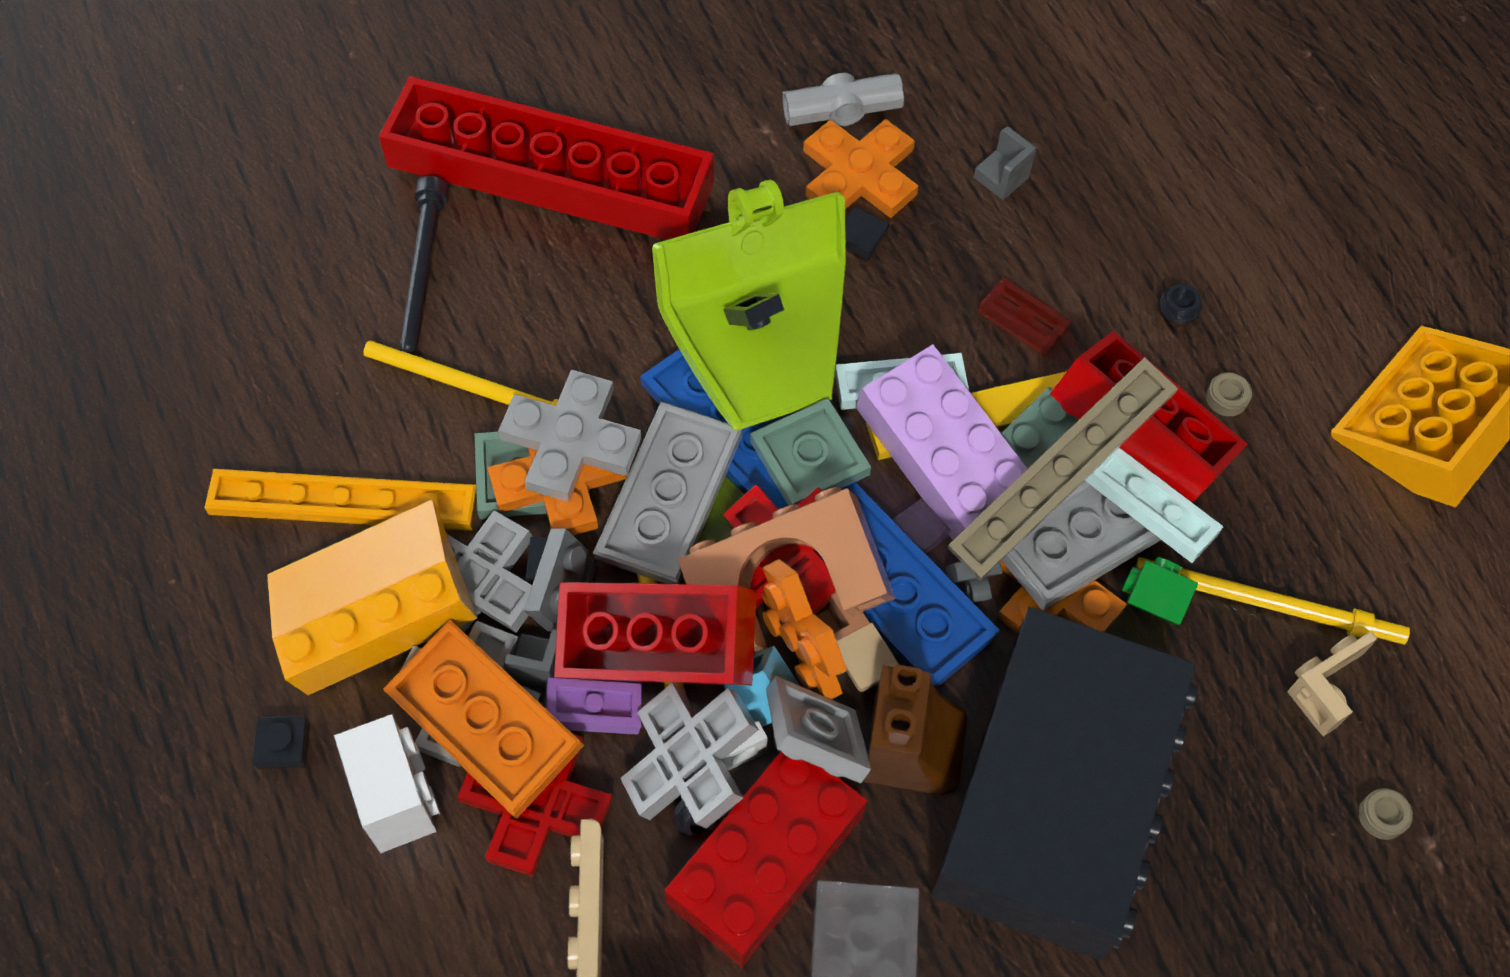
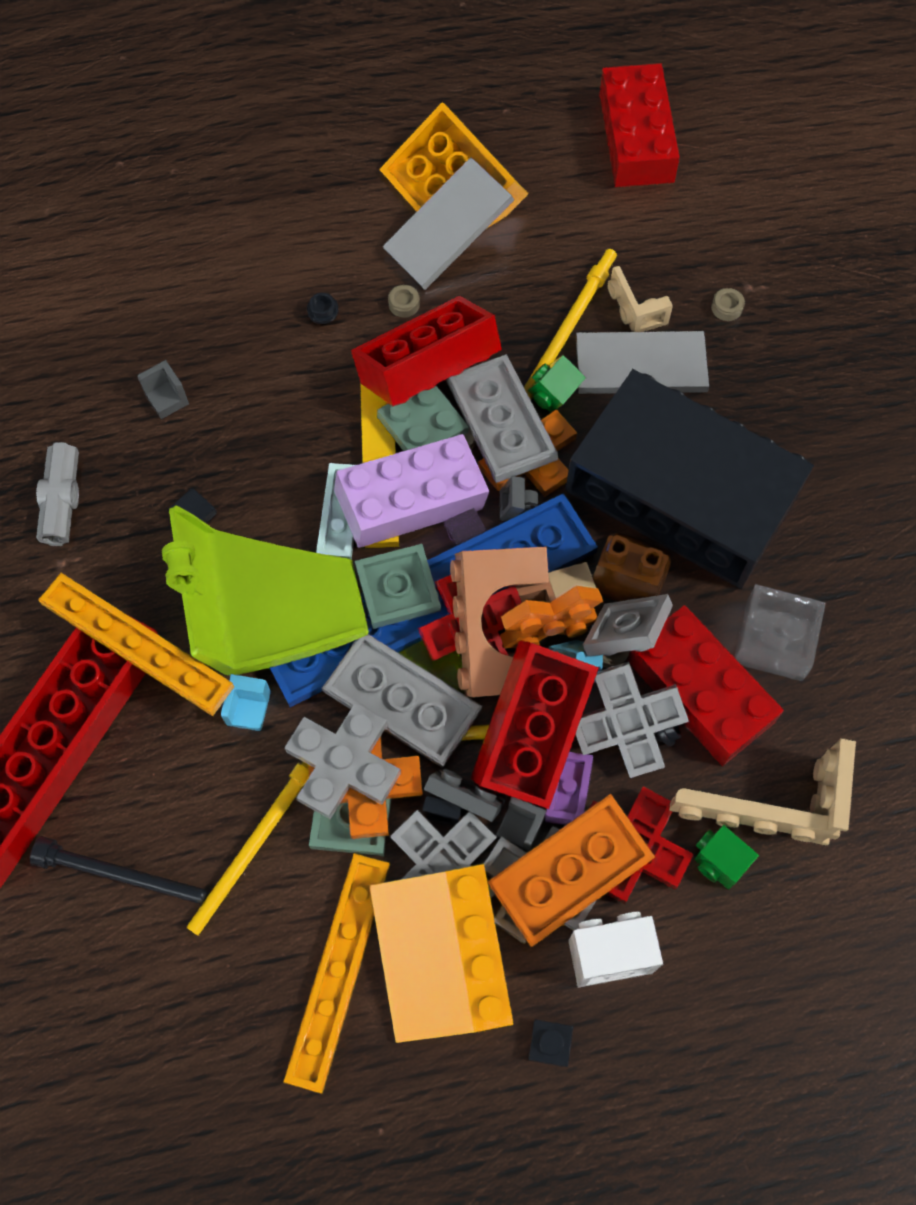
camera: 75 degrees left, 5 degrees up
black plate [724,292,784,330] -> none
orange plate [803,119,919,218] -> none
dark tan plate [948,357,1178,581] -> none
clear red tile [978,277,1071,356] -> none
light aqua plate [1085,448,1223,563] -> none
none -> light orange tile [38,573,235,716]
none -> medium azure panel [221,674,271,731]
none -> light grey tile [383,157,514,290]
none -> light grey tile [576,331,709,394]
none -> green brick [694,825,759,890]

